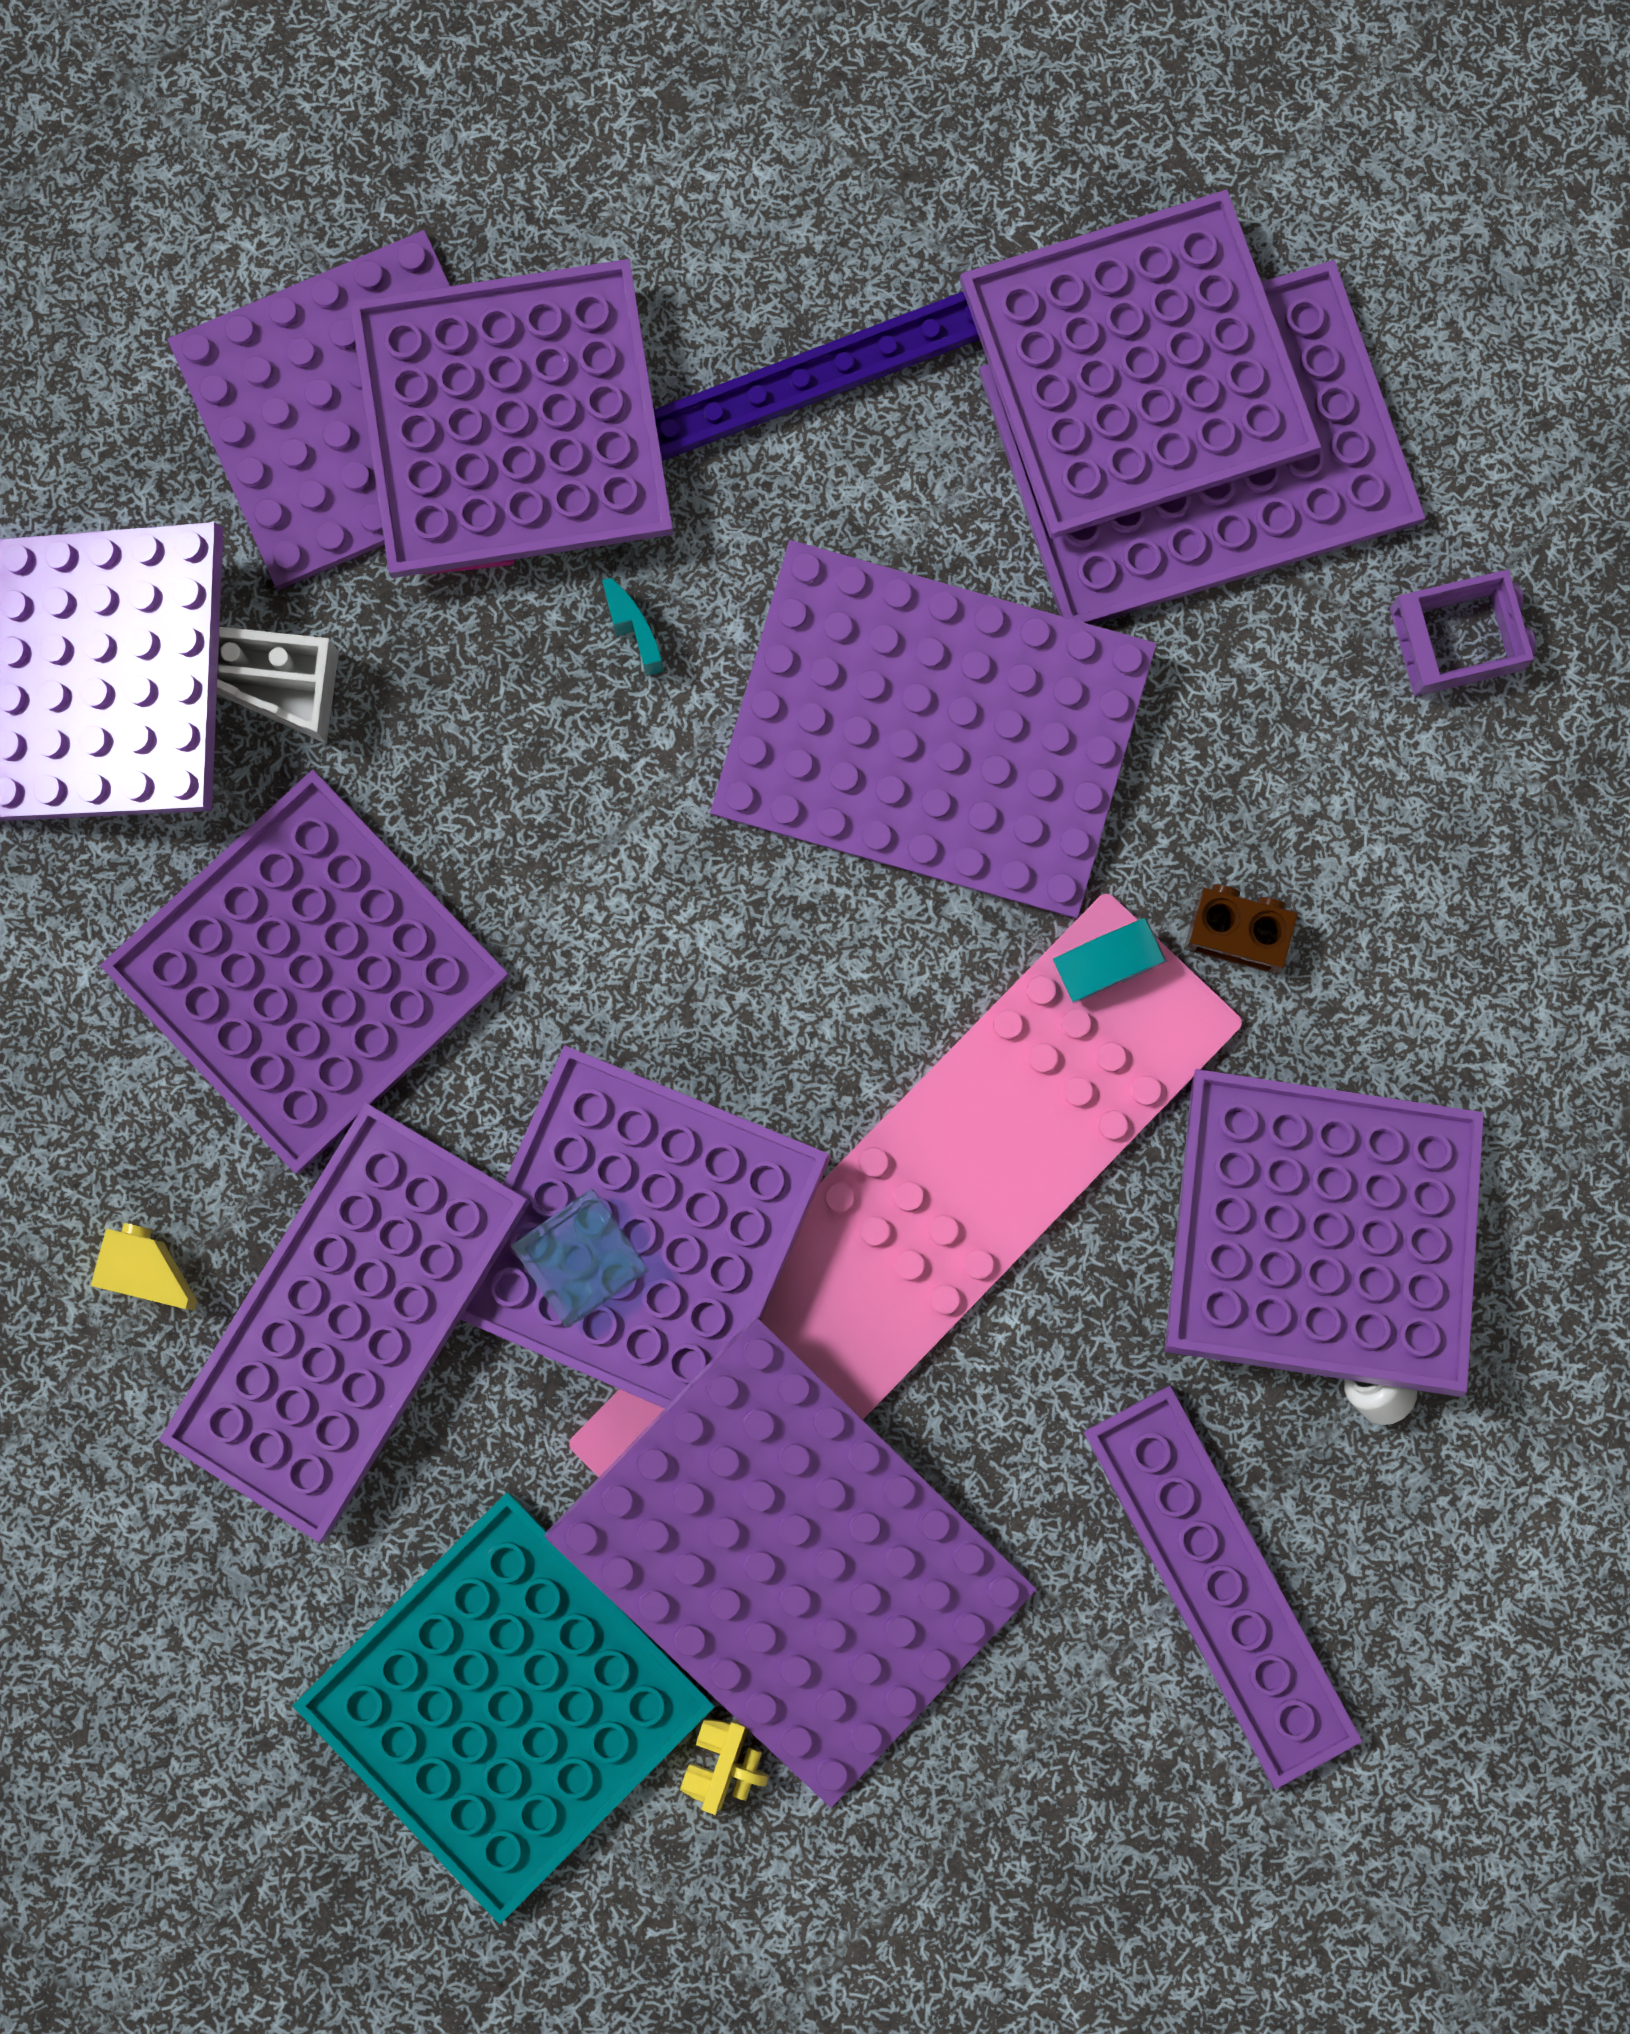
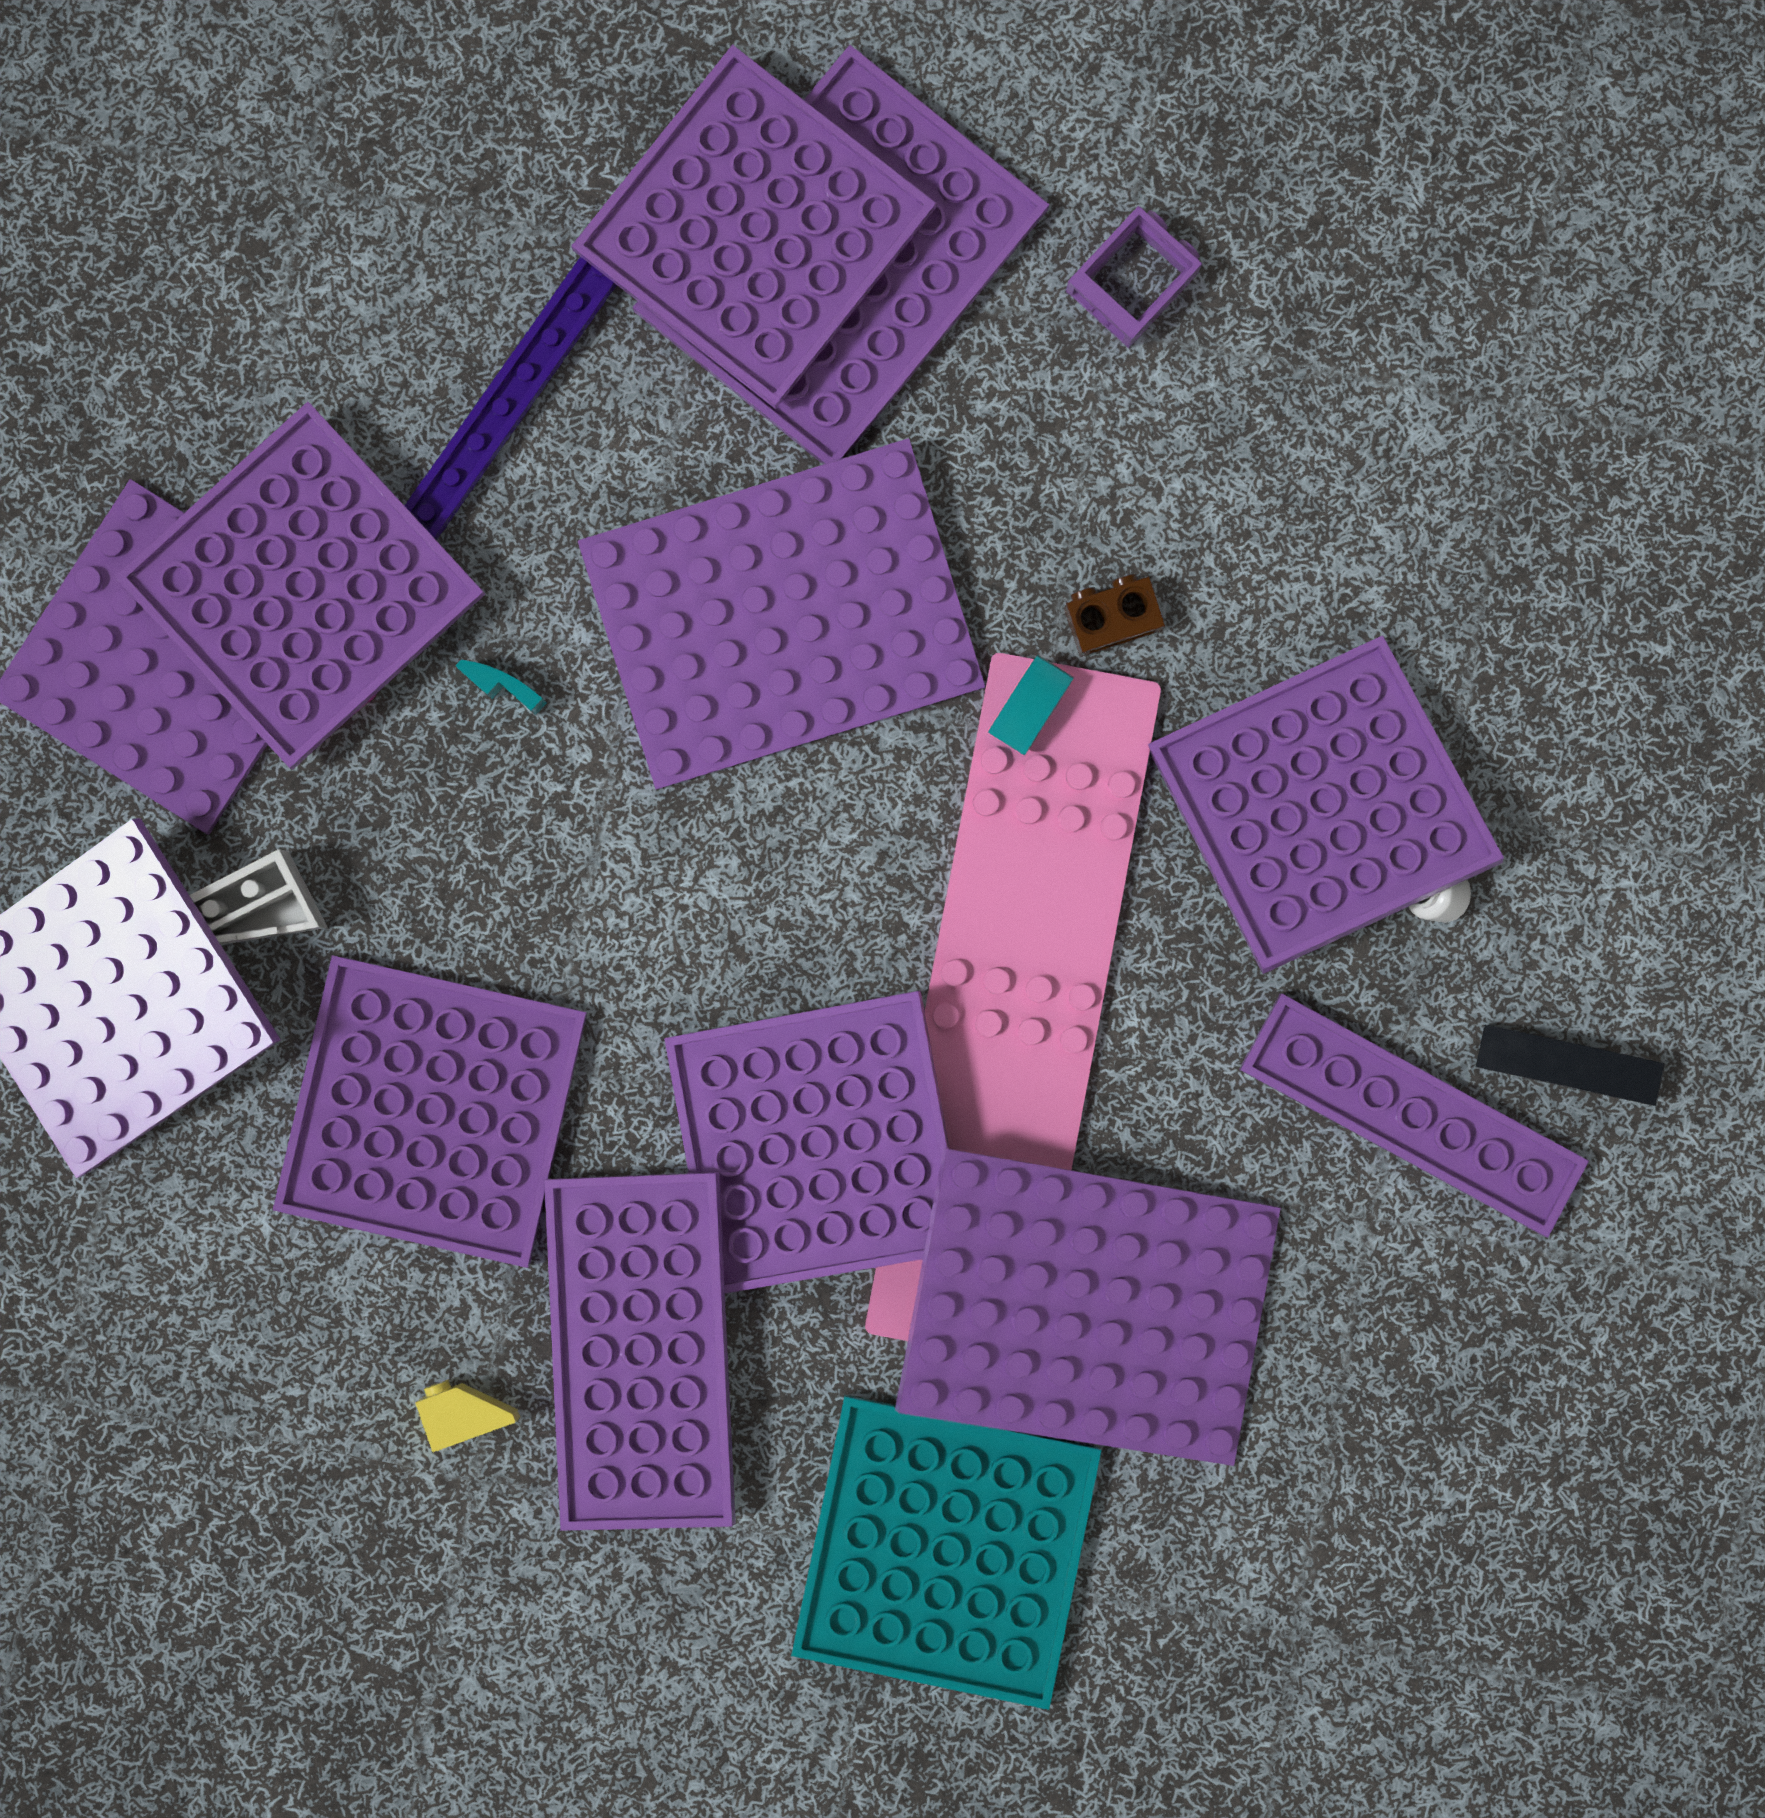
camera: 30 degrees left, 5 degrees up
clear light blue plate [511,1188,649,1328] -> none
light yellow hips [680,1718,769,1815] -> none
none -> black slope [1476,1025,1665,1106]

